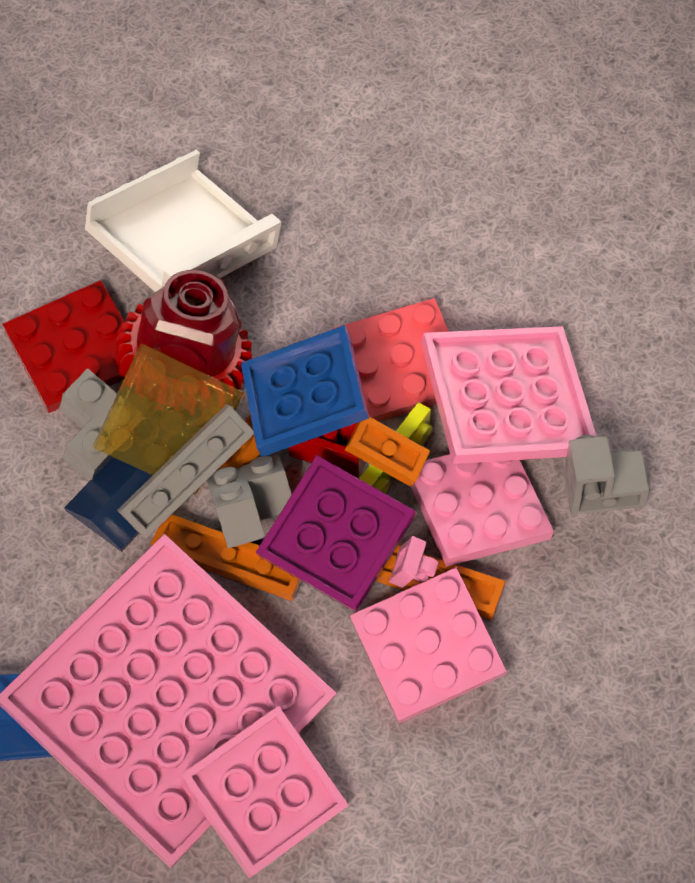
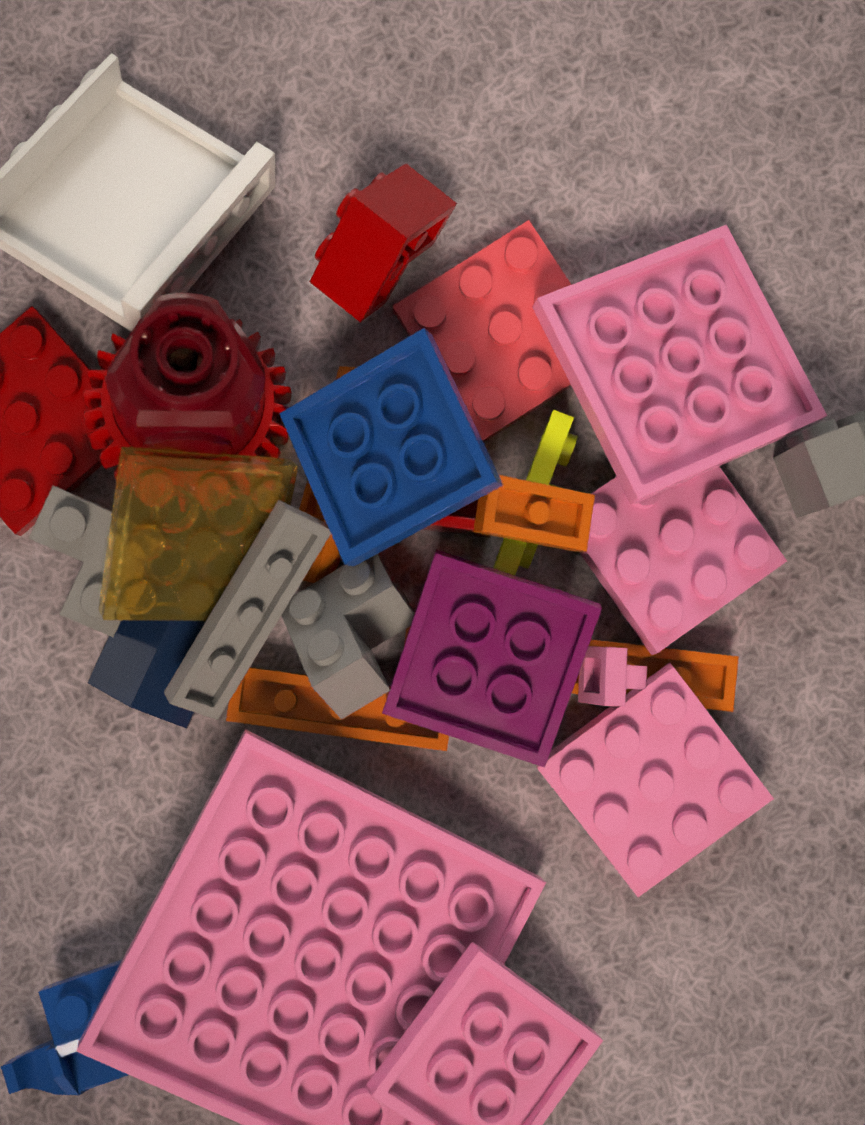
camera: 15 degrees left, 25 degrees up
none -> red brick [309,164,457,323]

